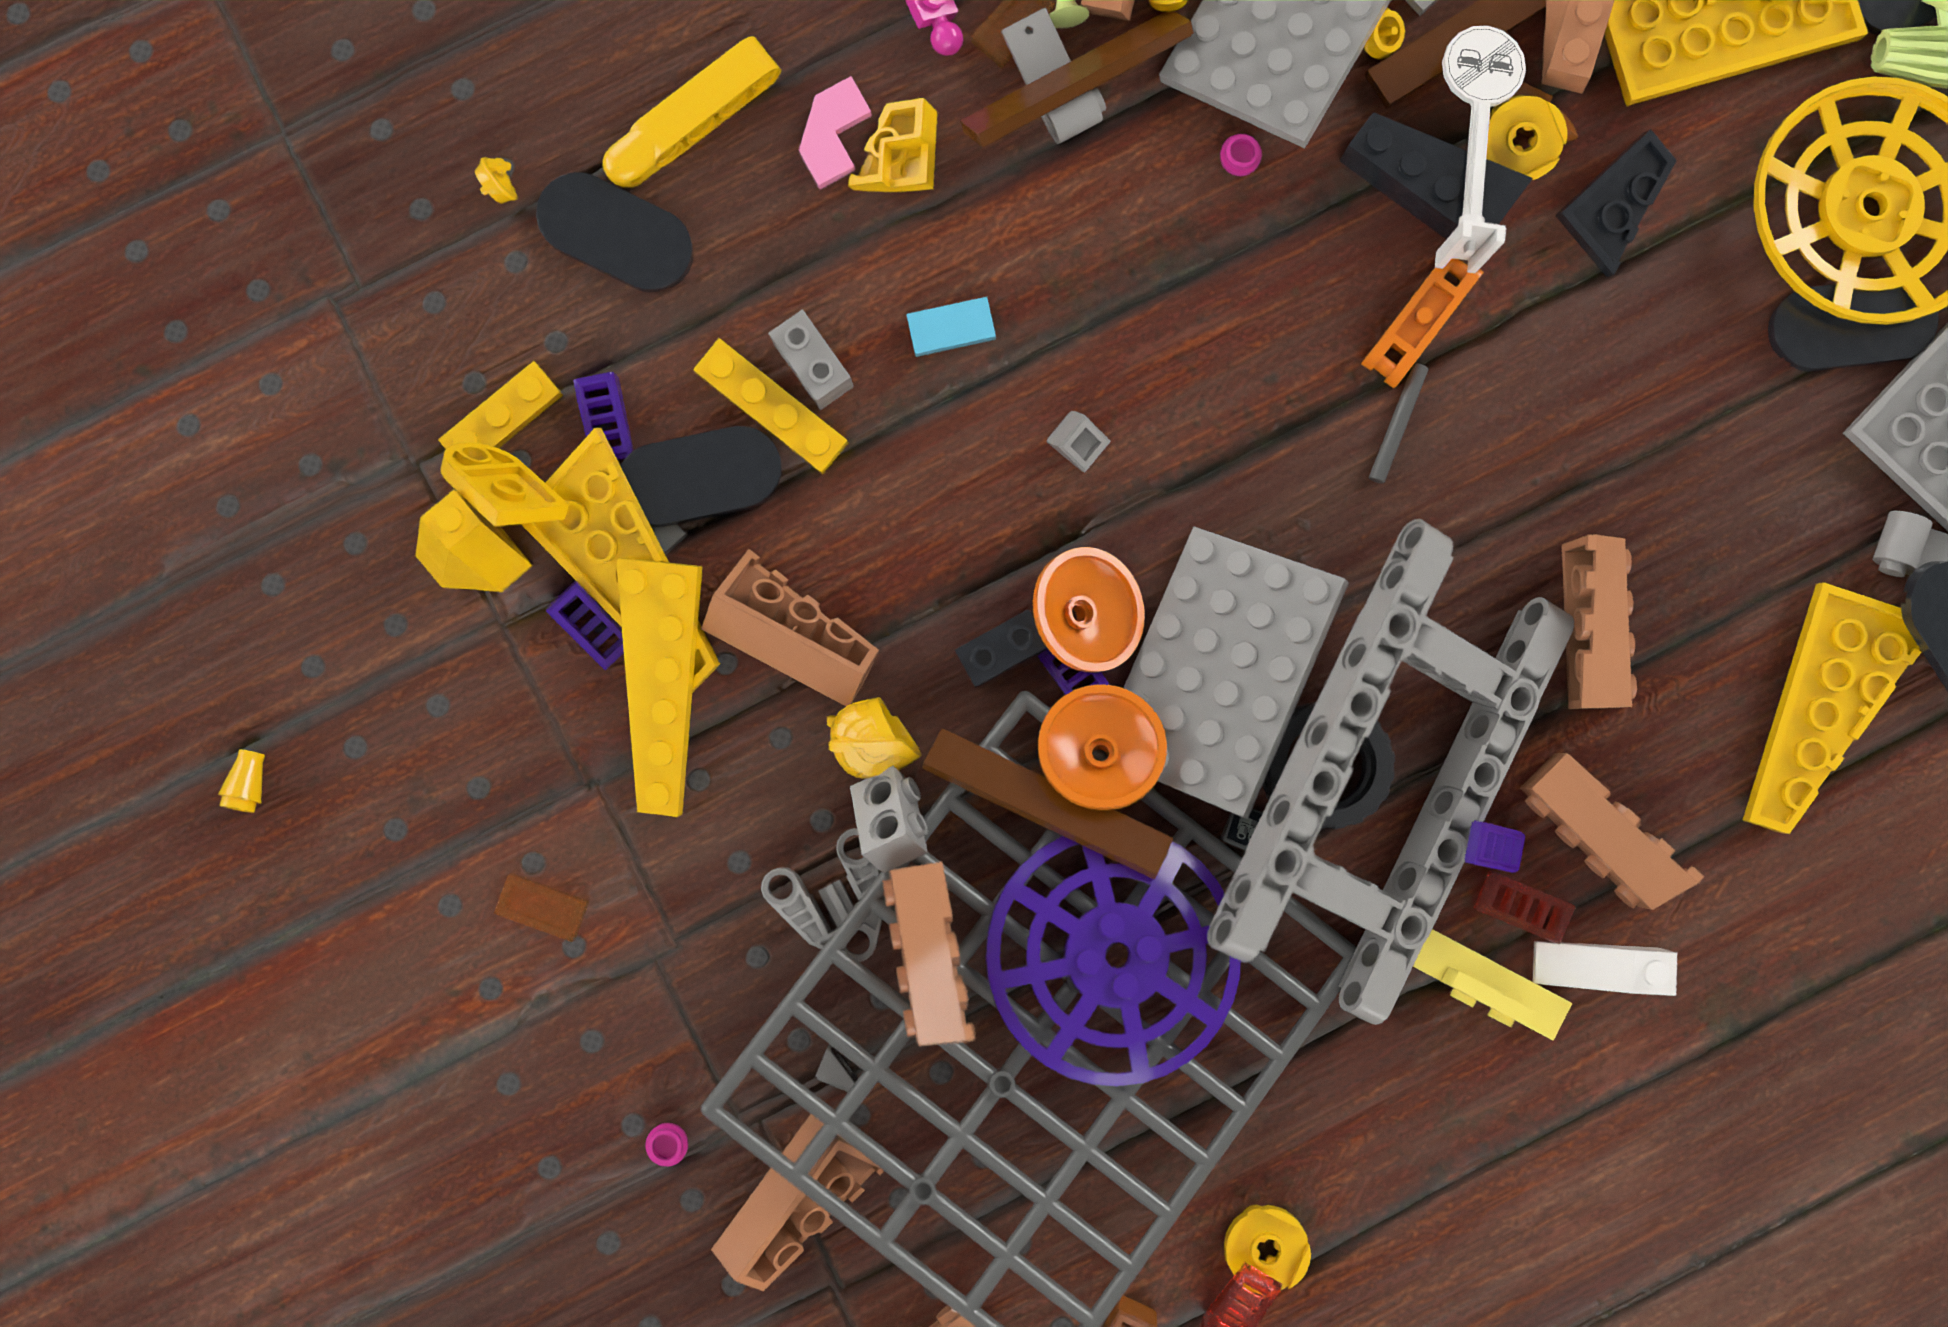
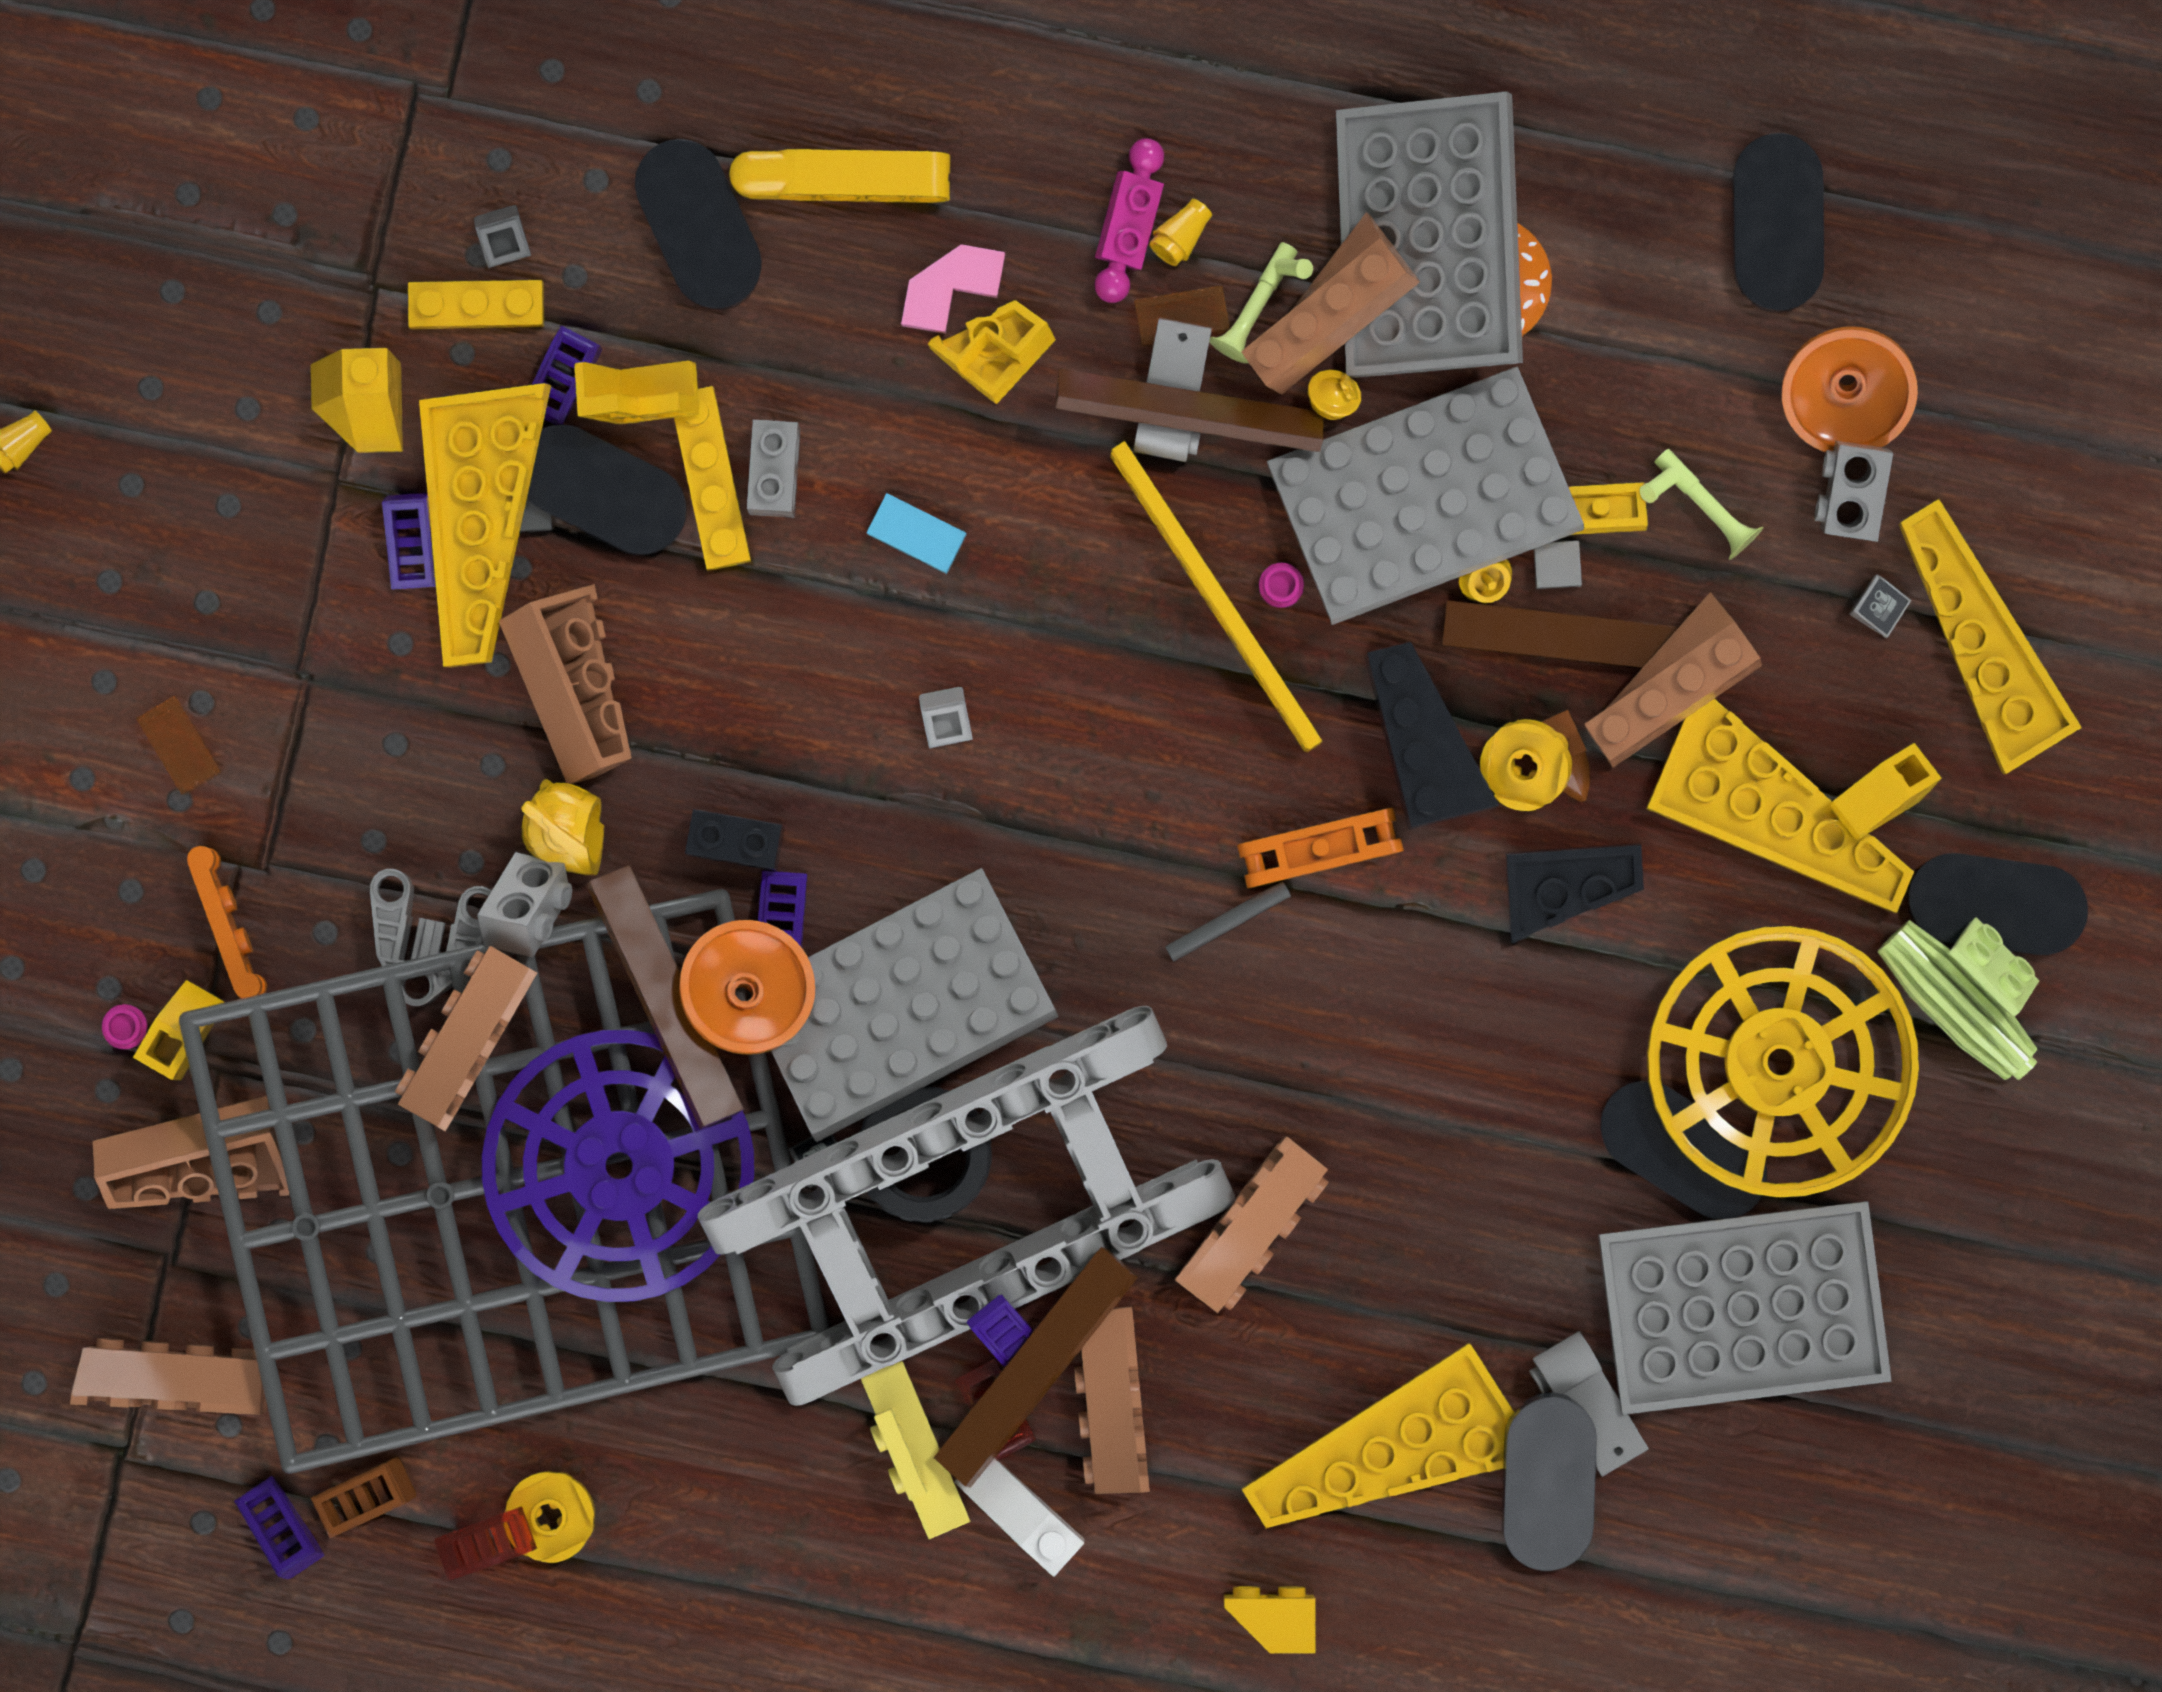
camera: 40 degrees right, 0 degrees up
yellow tile [440,443,569,526] -> none
yellow hat [475,157,517,204] -> none
yellow wing [616,558,702,817] -> none
light grey slope [815,1044,858,1092] -> none
orange dish [1033,547,1145,673] -> none
white piece [1435,26,1526,273] -> none
none -> yellow slope [133,980,225,1080]
none -> orange plate [187,846,267,999]
none -> dark grey slope [474,205,531,268]
none -> yellow panel [575,361,699,425]
none -> reddish brown tile [934,1247,1139,1488]
none -> yellow tile [1111,441,1322,753]
none -> yellow slope [1223,1586,1315,1653]

